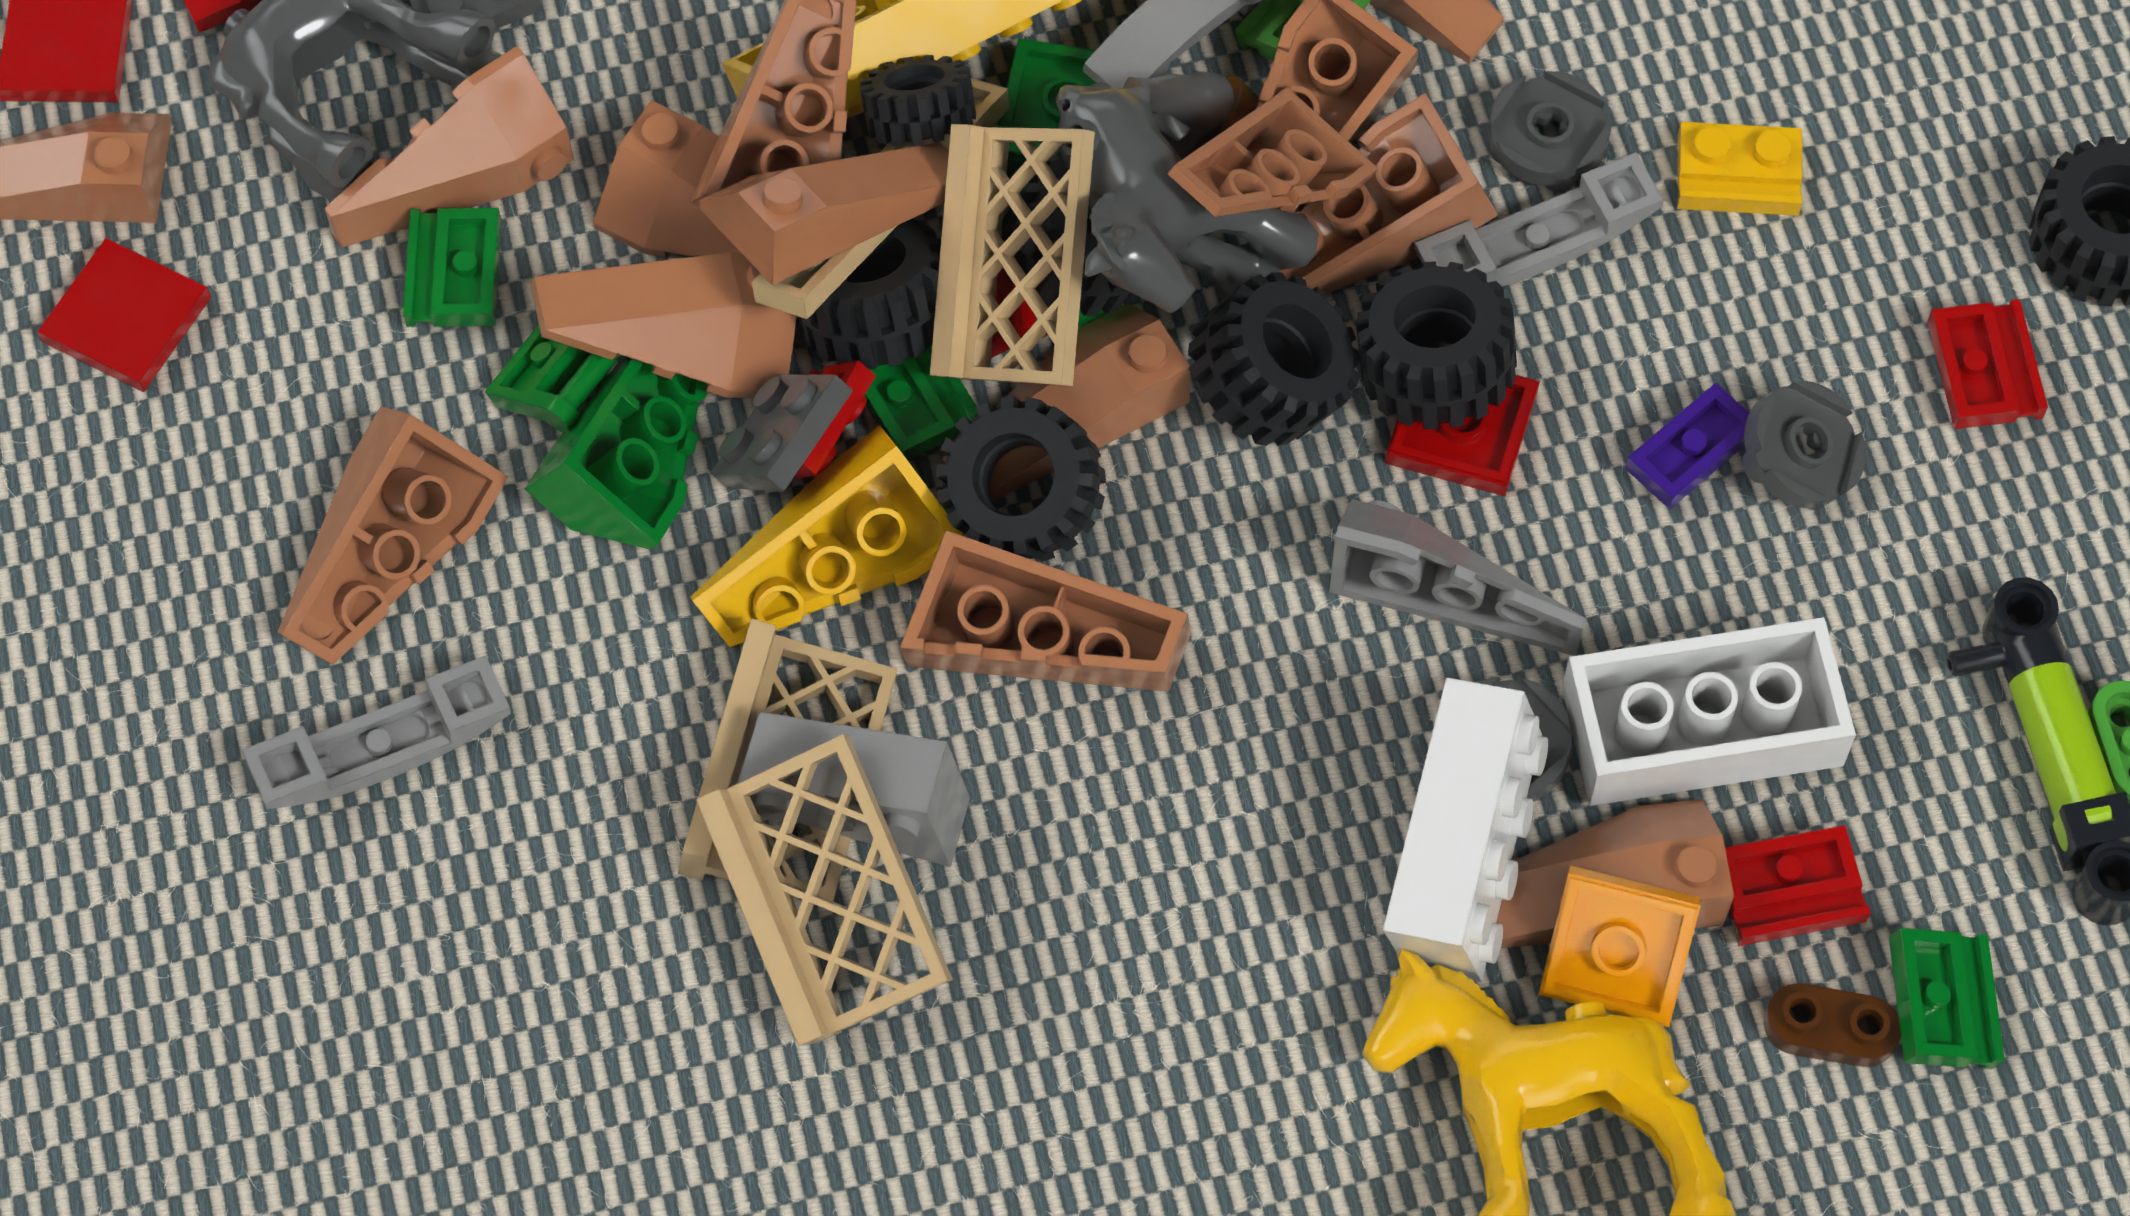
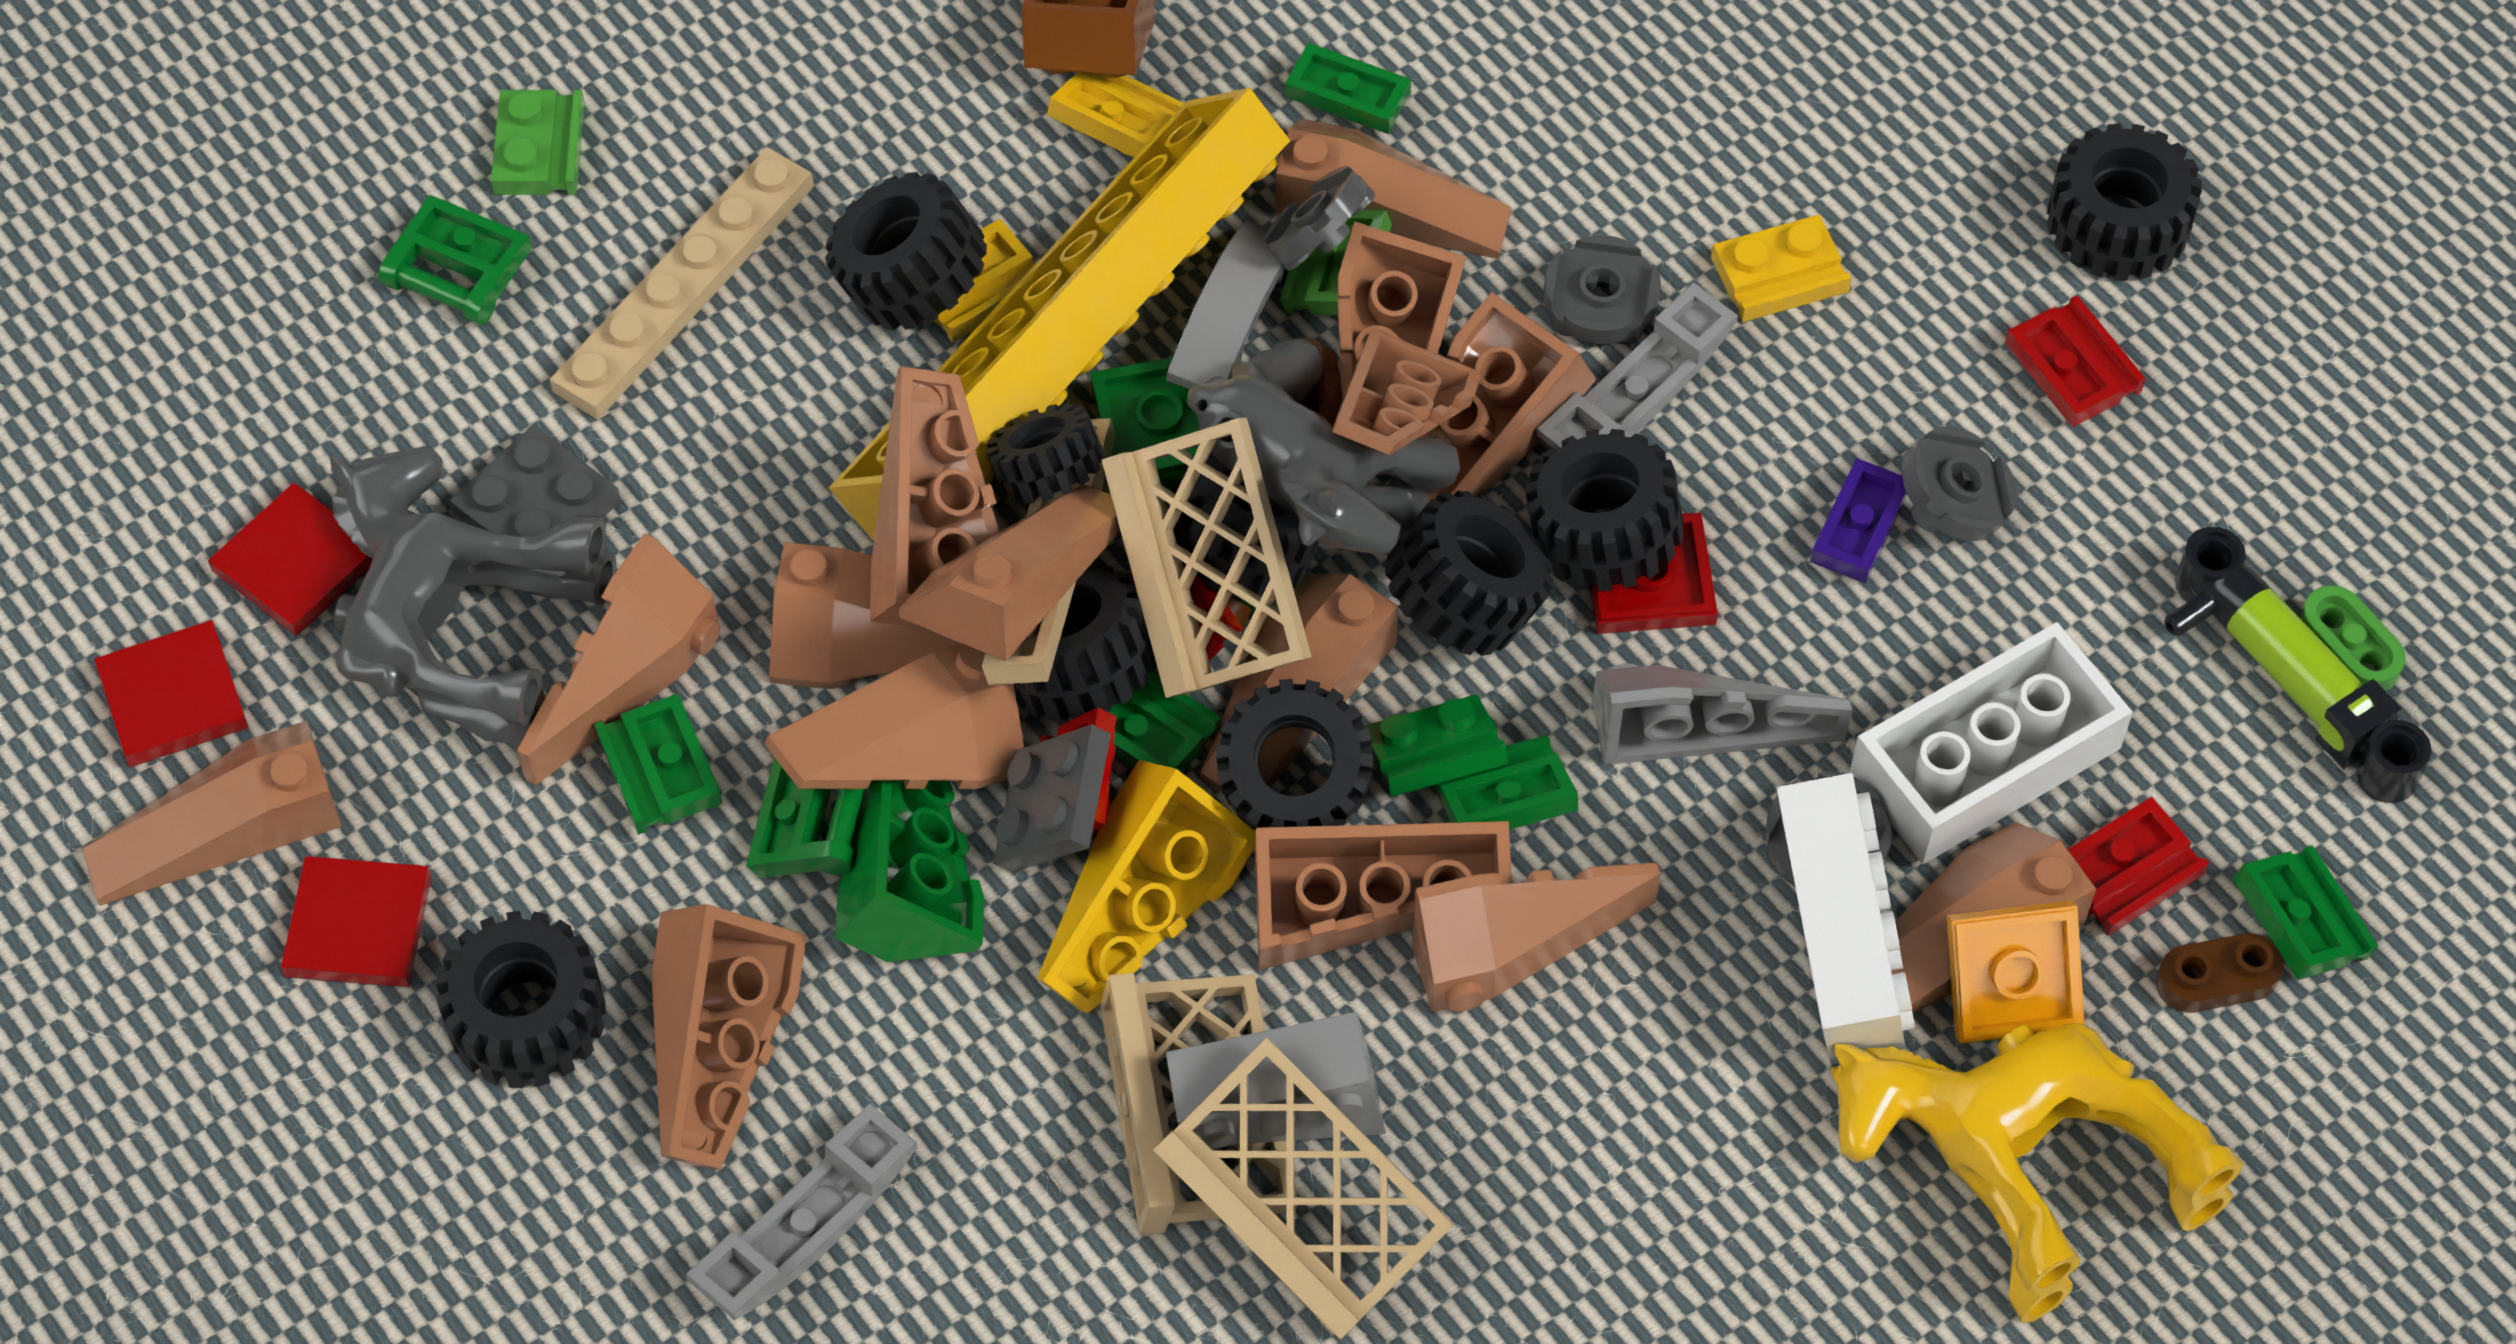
camera: 25 degrees left, 5 degrees down
none -> black tyre [436,911,606,1088]
none -> green plate [1364,694,1508,797]
none -> nougat wedge [1412,863,1661,1012]
none -> green plate [1433,735,1579,830]

